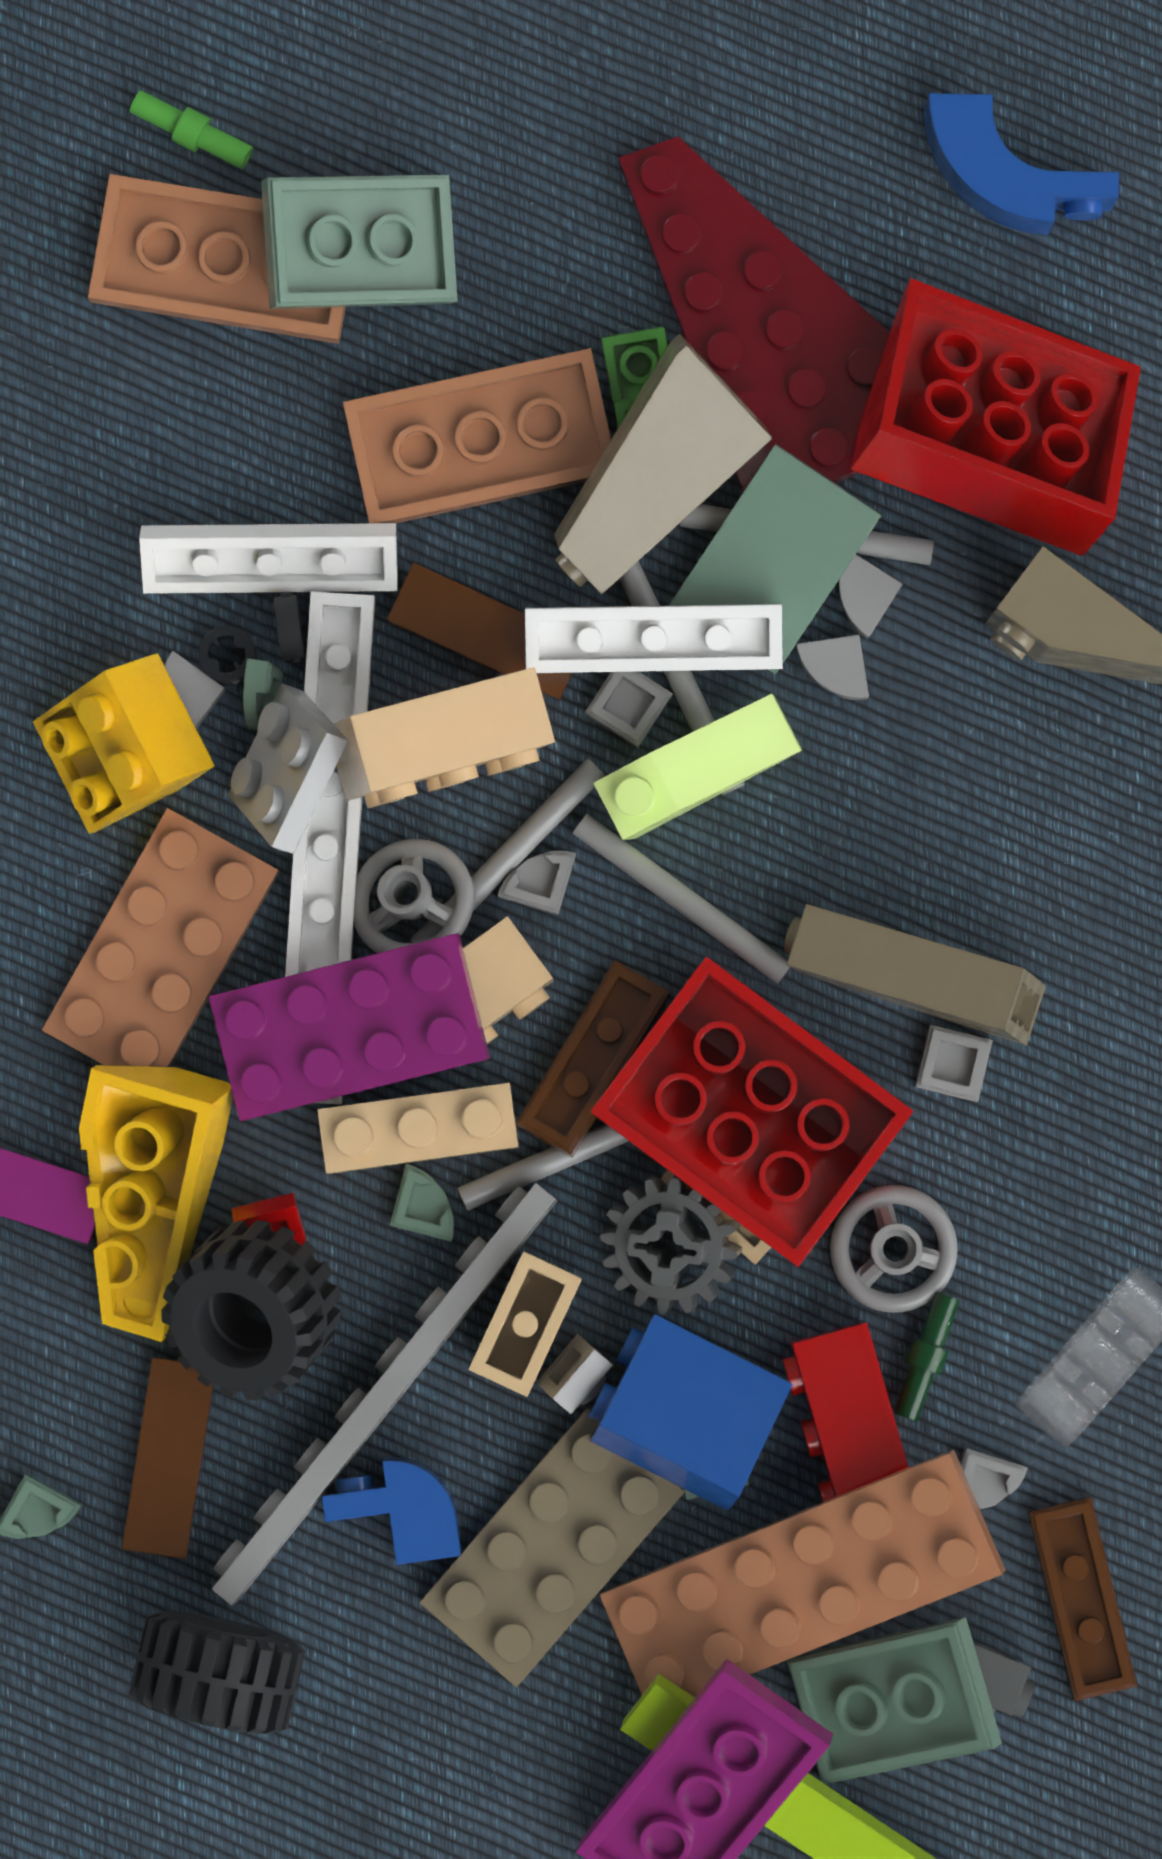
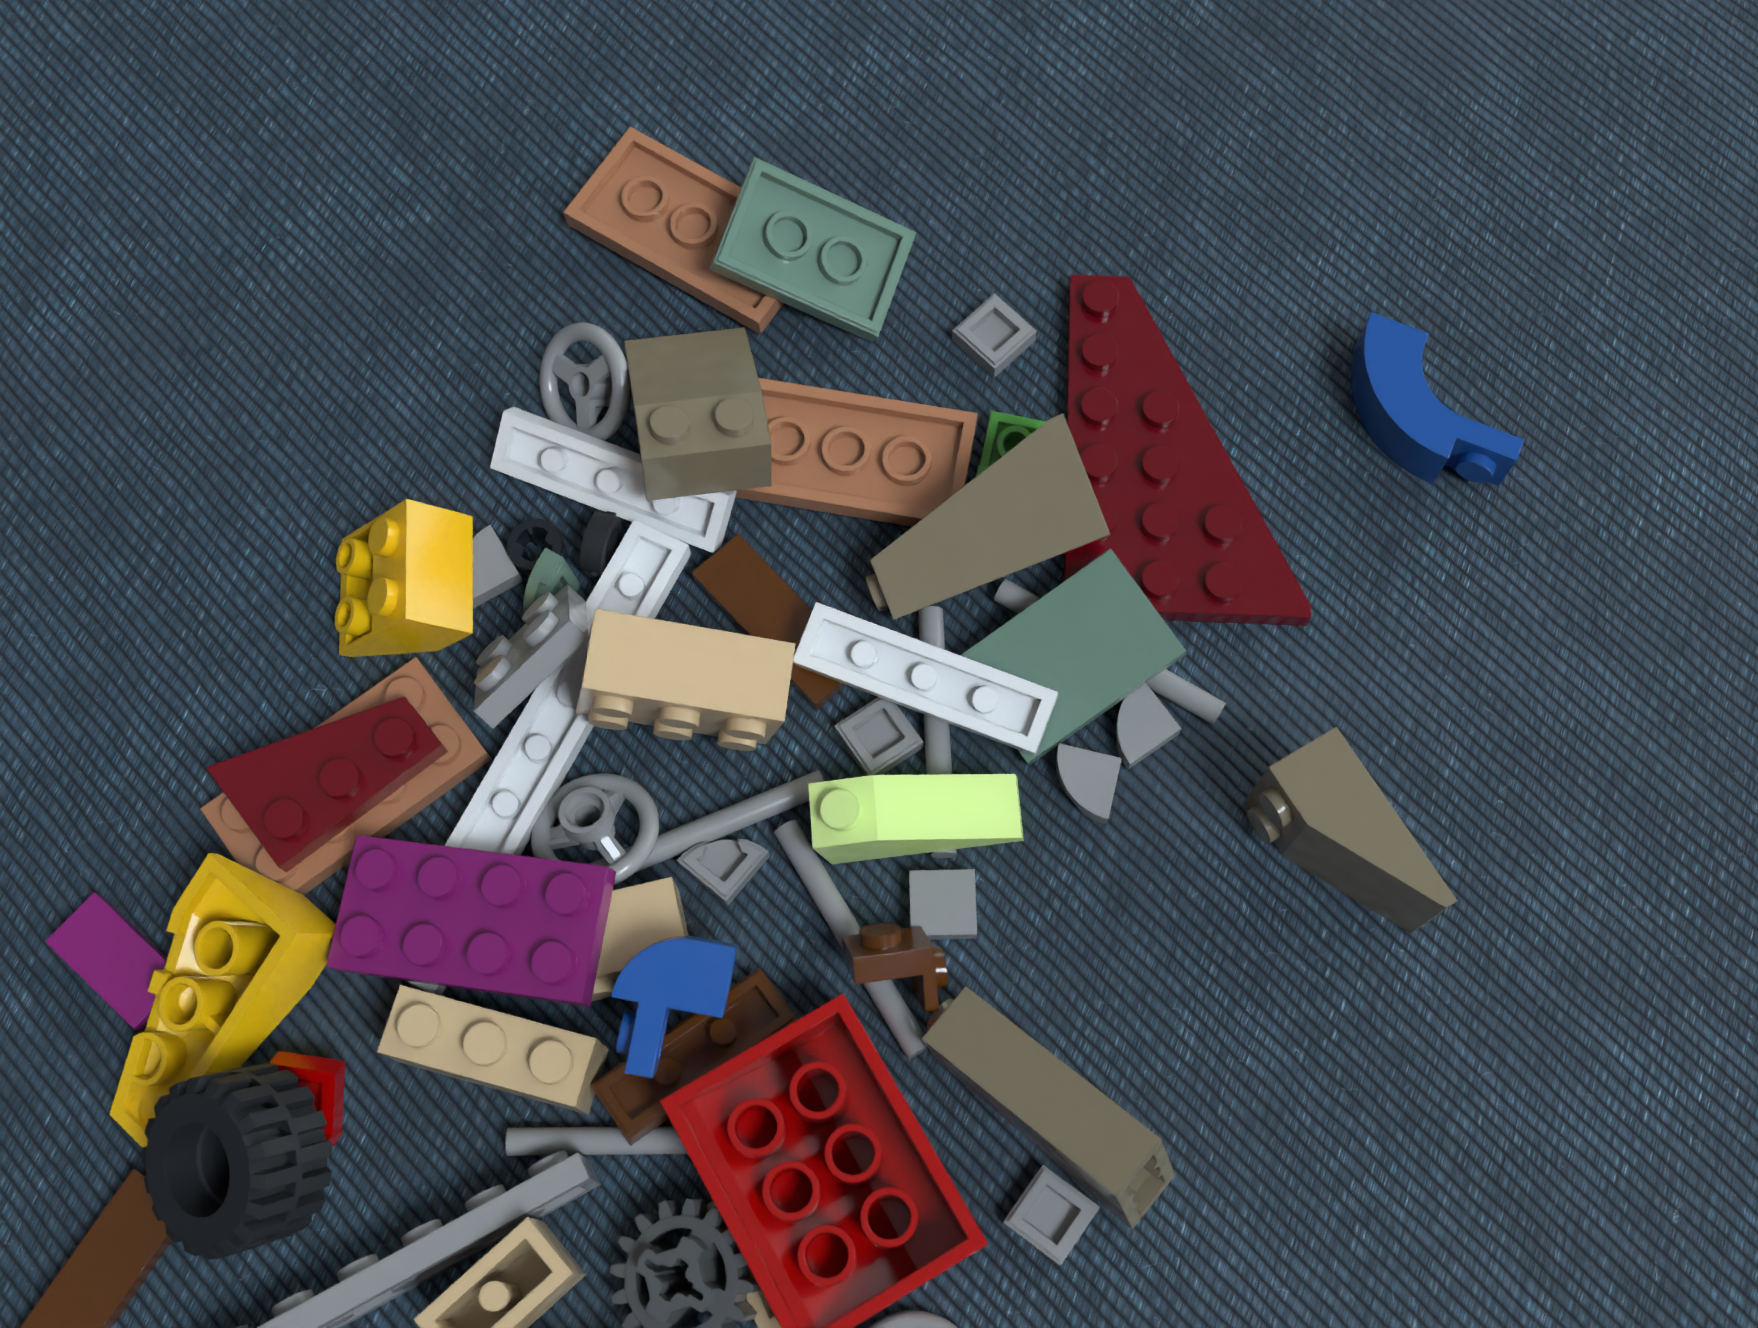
camera: 30 degrees right, 15 degrees down
bright green bar [130,90,254,169] -> none
sand green tile [390,1164,454,1242] -> none
red slope [851,278,1141,556] -> none
none -> dark red wing [206,696,448,873]
none -> light grey piece [539,322,631,441]
none -> blue brick [611,936,738,1078]
none -> dark tan slope [624,327,771,501]
none -> reddish brown bracket [842,923,947,1012]
none -> light grey tile [909,869,977,940]
none -> light grey tile [952,293,1037,378]

